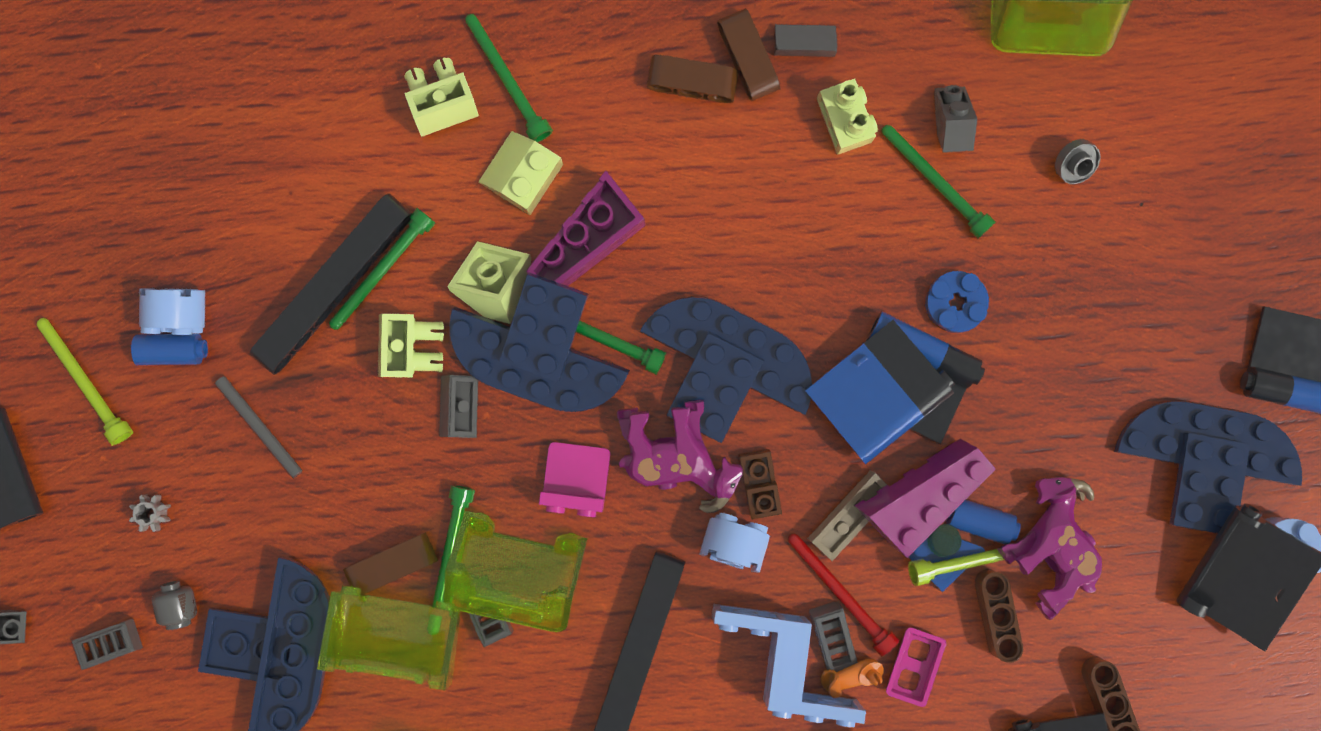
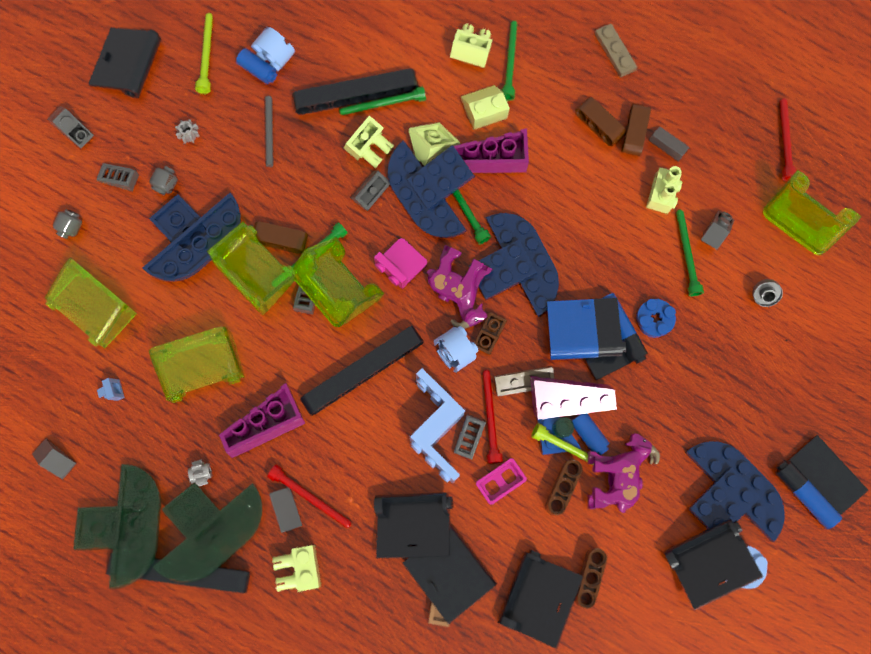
camera: 35 degrees right, 10 degrees down
orange piece [821,658,884,698] -> none

